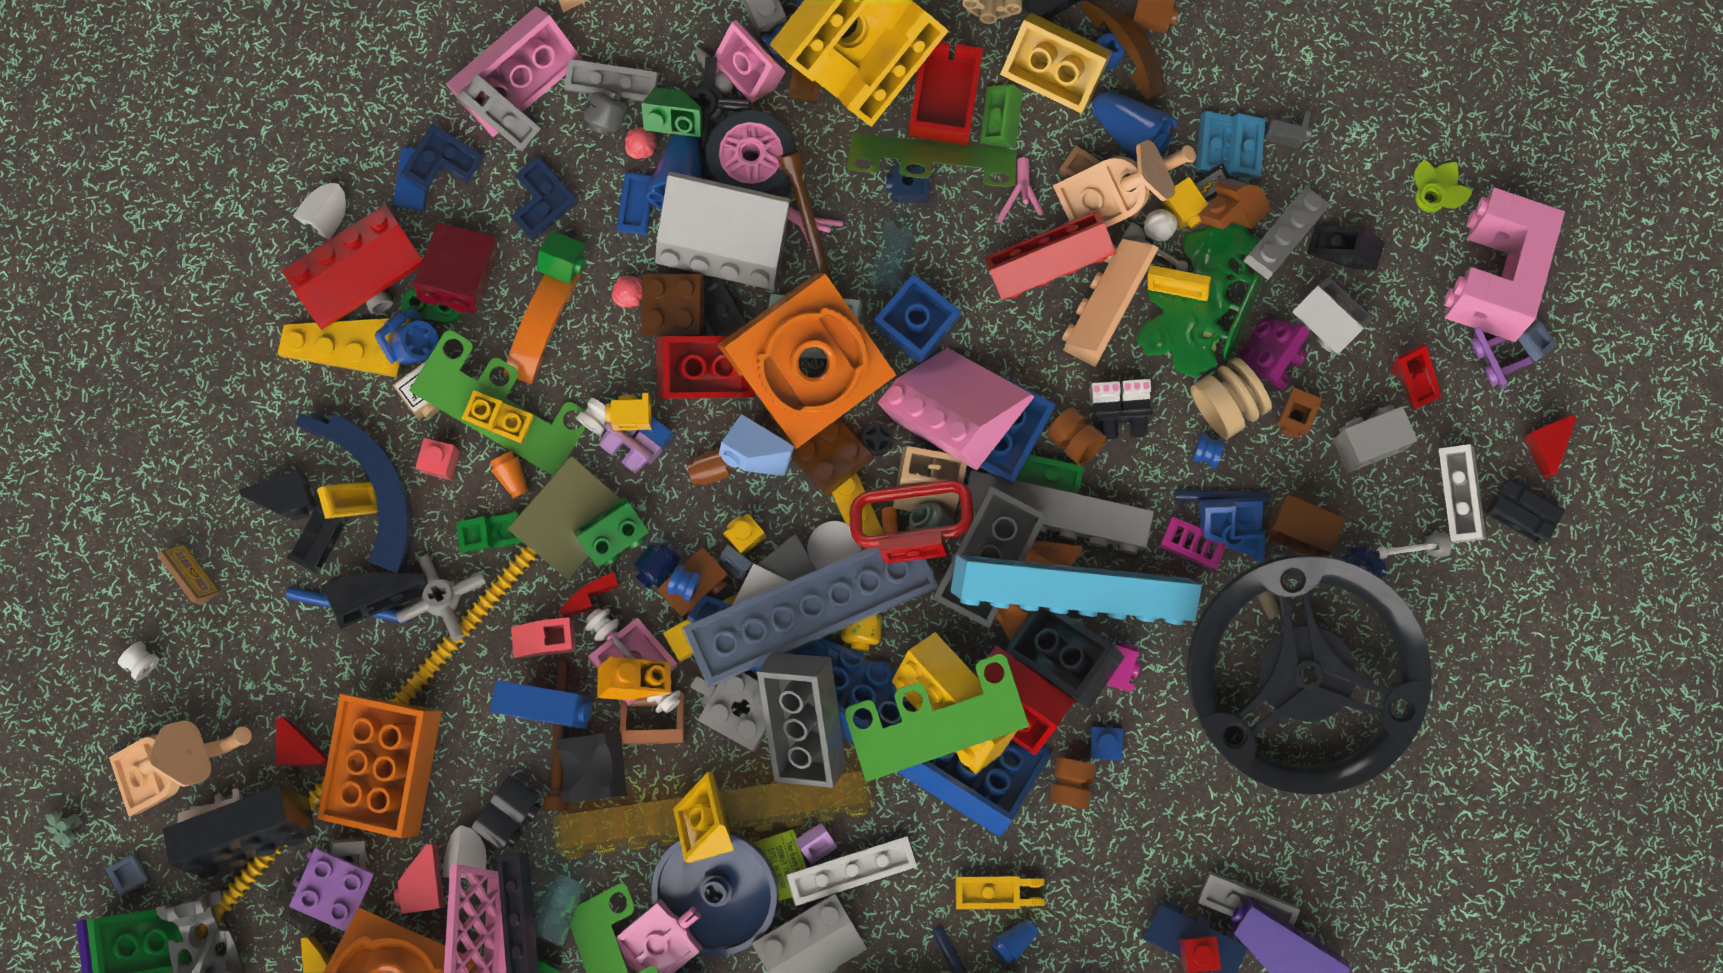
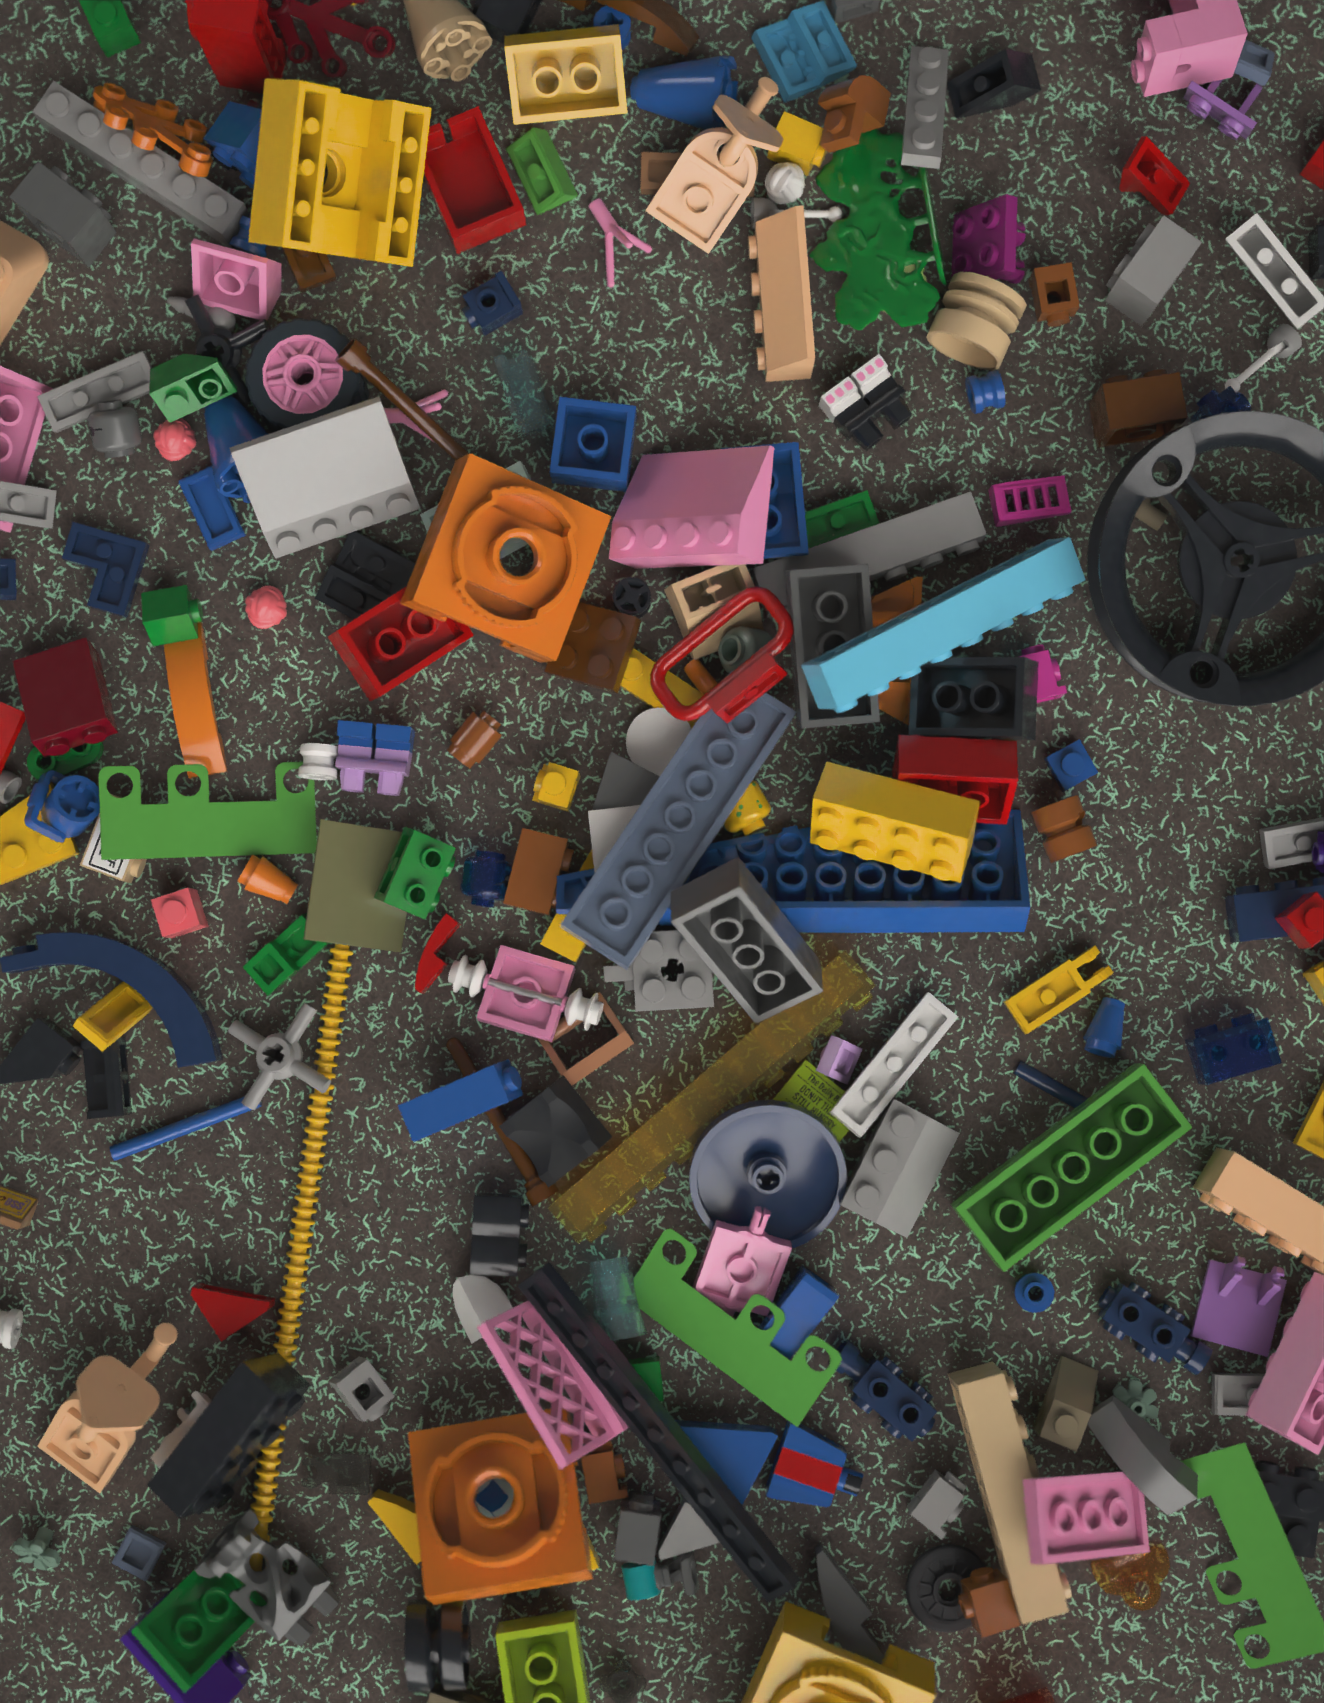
camera: 30 degrees left, 5 degrees up
medium lavender plate [289,847,375,931] -> none
orange slope [317,694,442,838] -> none
black slope [322,573,426,629] -> none
coral slope [394,844,445,914] -> none
yellow slope [462,390,535,445] -> none
coral slope [511,617,577,659] -> none
light orange slope [597,656,671,700] -> none
yellow brick [605,393,652,431] -> none
reddish brown plate [641,274,704,336] -> none
blue wheel [666,564,702,602] -> none
yellow slope [673,772,734,863] -> none
sand blue tile [718,545,753,582] -> none
light blue slope [719,414,795,476] -> none
bright green piece [845,654,1029,782] -> none
bright green piece [847,133,1017,187] -> none
brick [984,210,1116,300] -> none
dark orange wheel [1047,407,1106,466] -> none
yellow tile [1148,265,1211,301] -> none
dark blue bar [1175,489,1269,504] -> none
sticker [1193,163,1231,201] -> none
blue slope [1199,497,1265,562] -> none
brick [1293,277,1374,355] -> none

